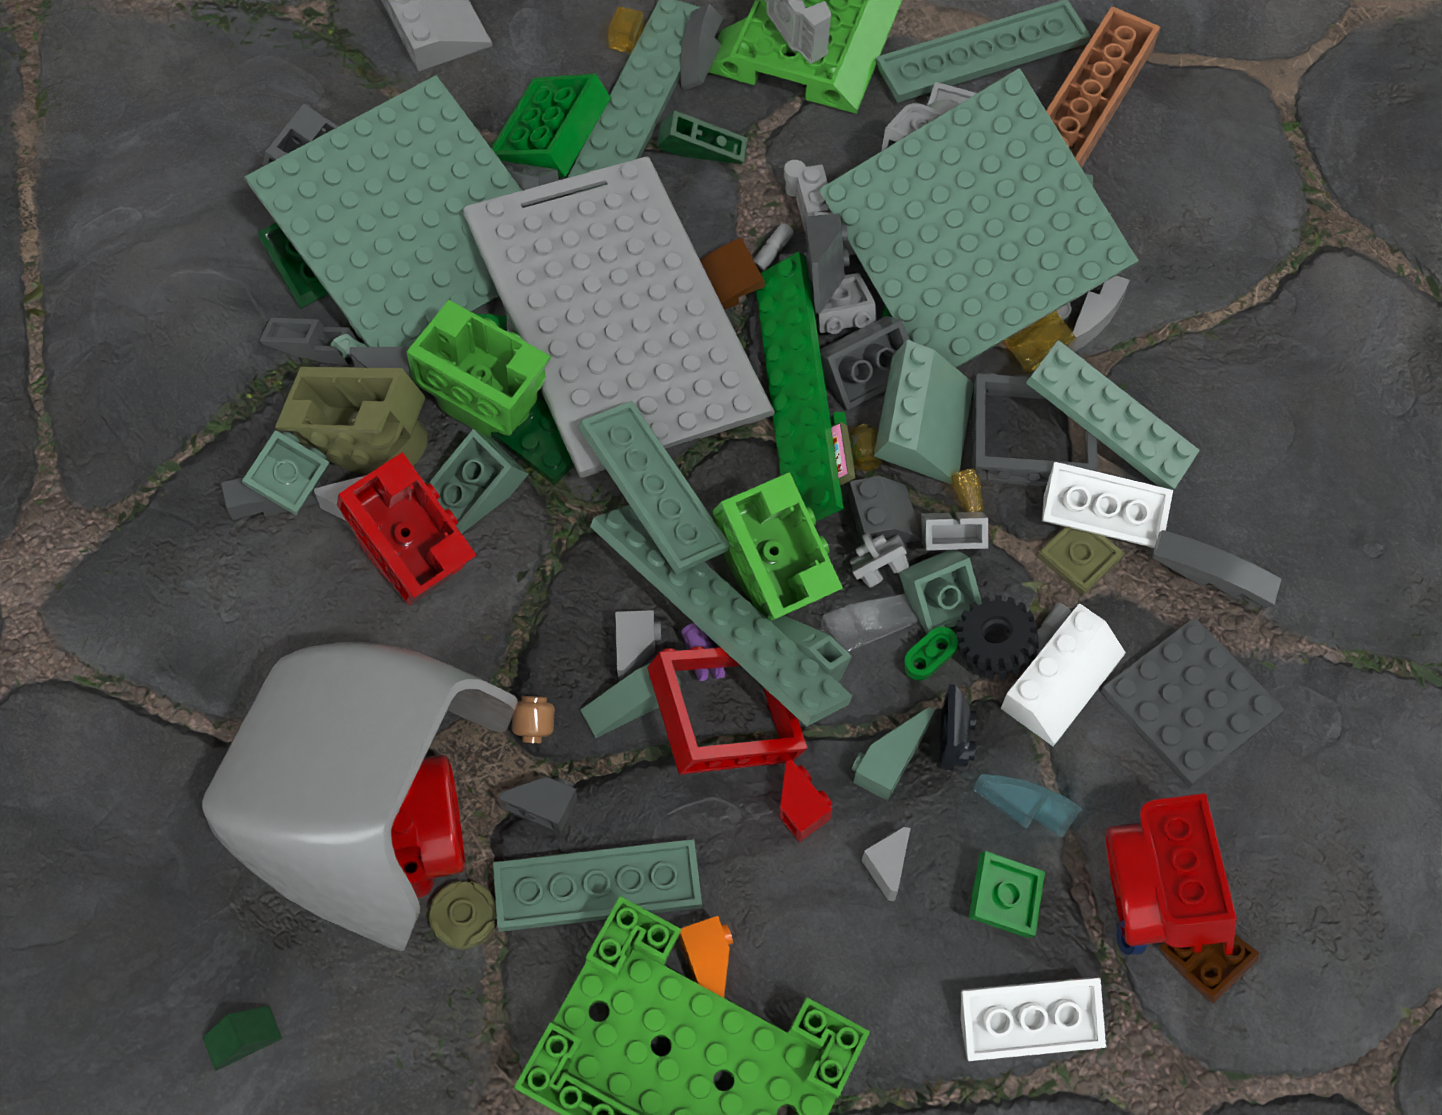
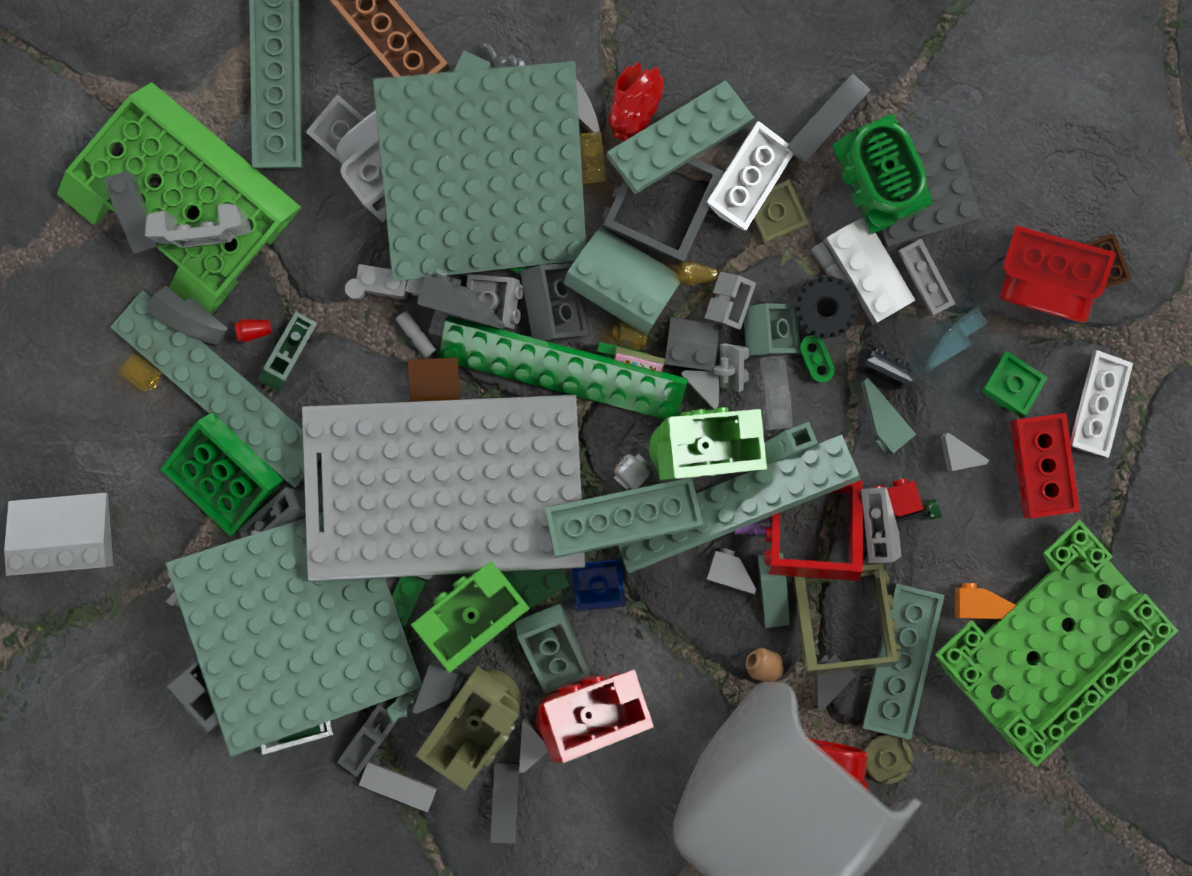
camera: 70 degrees left, 25 degrees up
sand green plate [242,430,330,515] -> none
none -> red cone [235,319,272,343]
none -> light grey tile [359,761,437,812]
none -> clear blue slope [572,559,626,611]
none -> red head [608,62,664,142]
none -> light grey head [613,454,650,491]
none -> light grey slope [680,370,719,410]
none -> olive window [792,563,901,675]
none -> green brick [831,113,933,234]
none -> light grey slope [861,487,902,563]
none -> dark green hinge [895,499,942,523]
none -> light grey plate [898,239,955,316]
none -> red brick [1010,413,1080,518]

